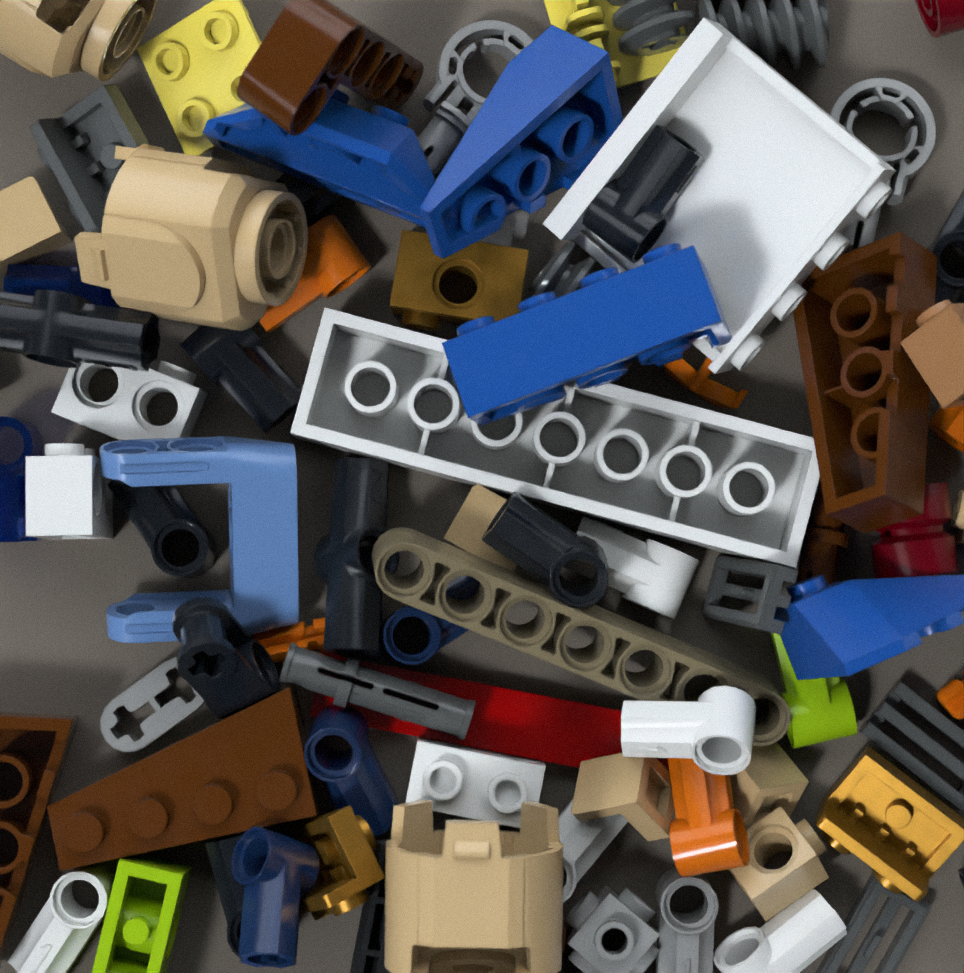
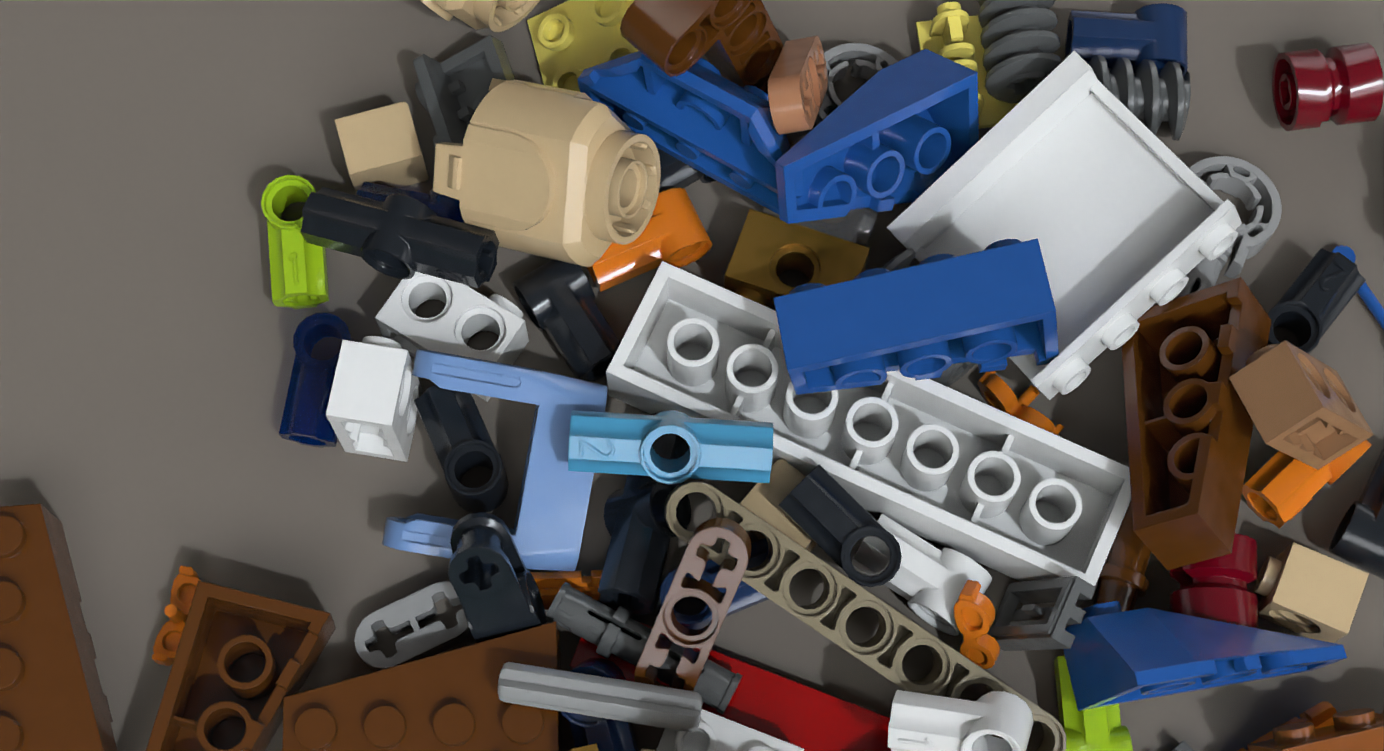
camera: 10 degrees right, 15 degrees down
black piece [582,125,705,264] -> none
none -> light grey axle [497,662,703,732]
none -> dark azure piece [568,410,774,484]
none -> beam [634,518,751,691]
none -> nougat beam [768,35,828,135]
none -> orange piece [954,580,1000,669]

